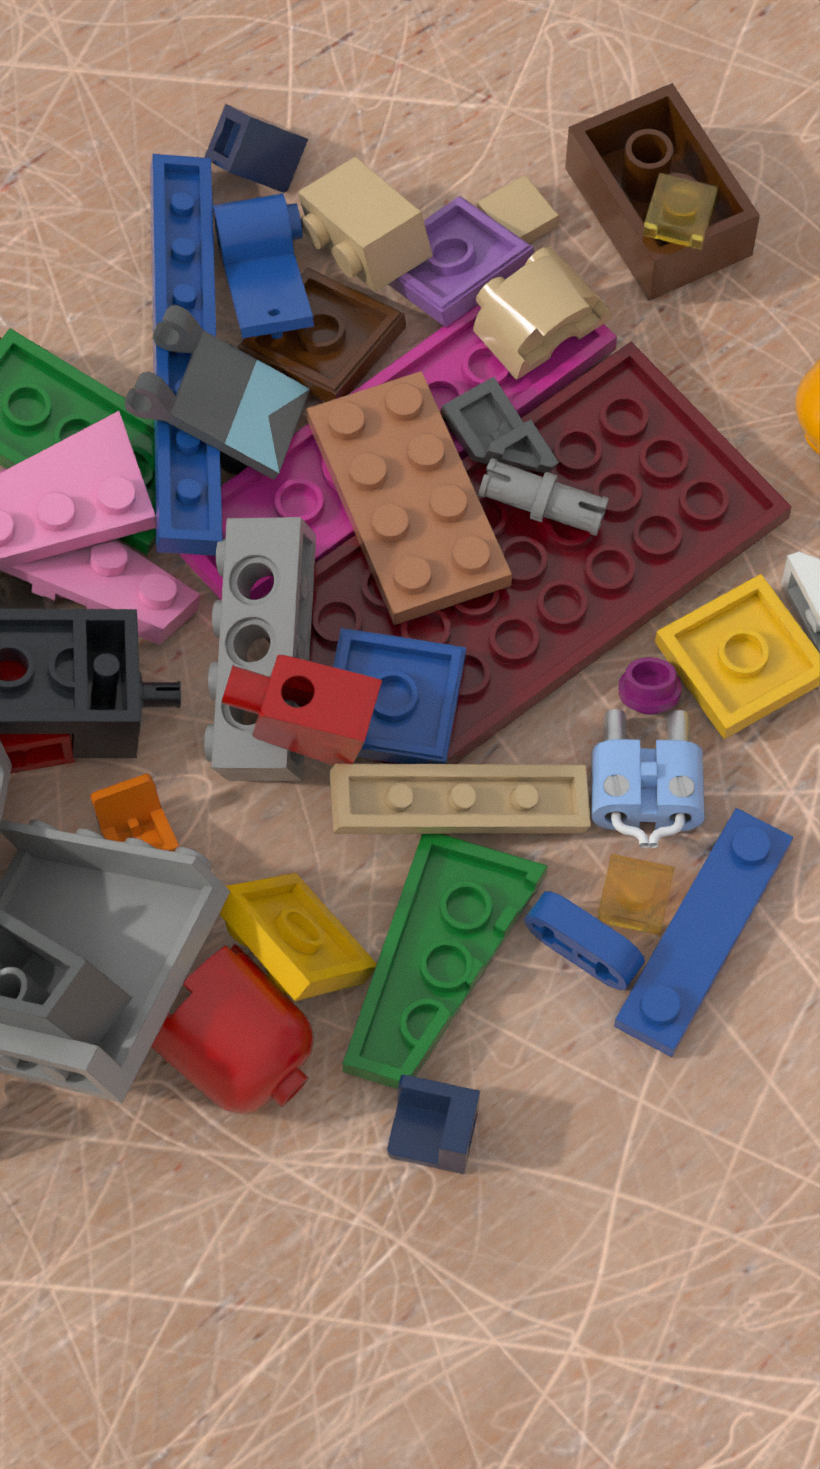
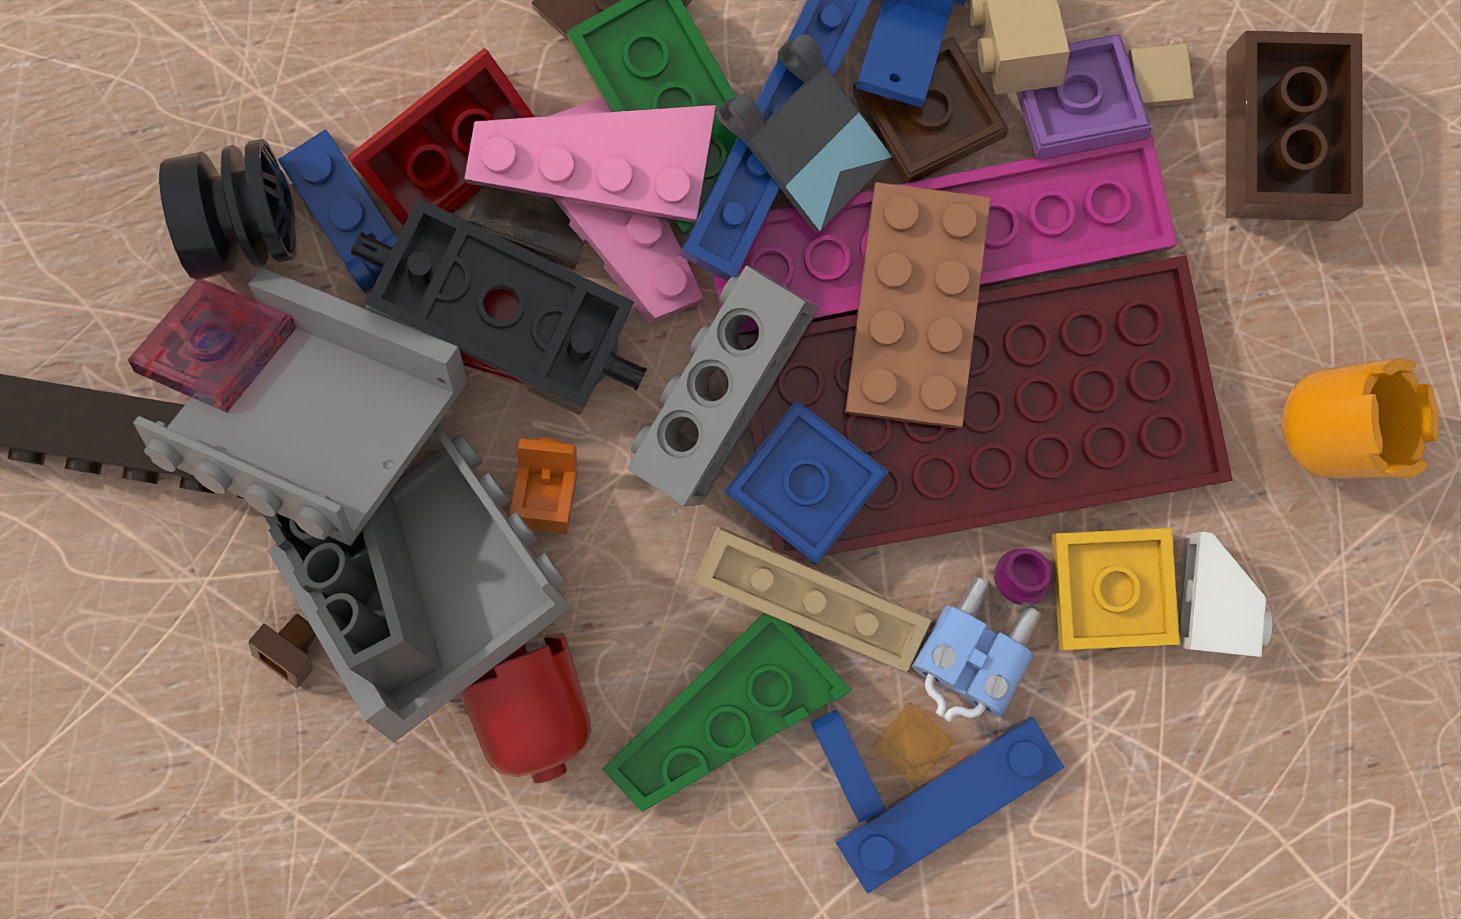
camera: 25 degrees right, 20 degrees up
yellow plate [219,873,377,1001] -> none
red torso [221,655,382,766] -> none
dark blue panel [387,1075,480,1174] -> none
dark grey slope [440,377,559,473] -> none
tan cylinder [473,247,612,380] -> none
light grey pin [478,458,609,536] -> none
clear yellow plate [643,173,718,250] -> none

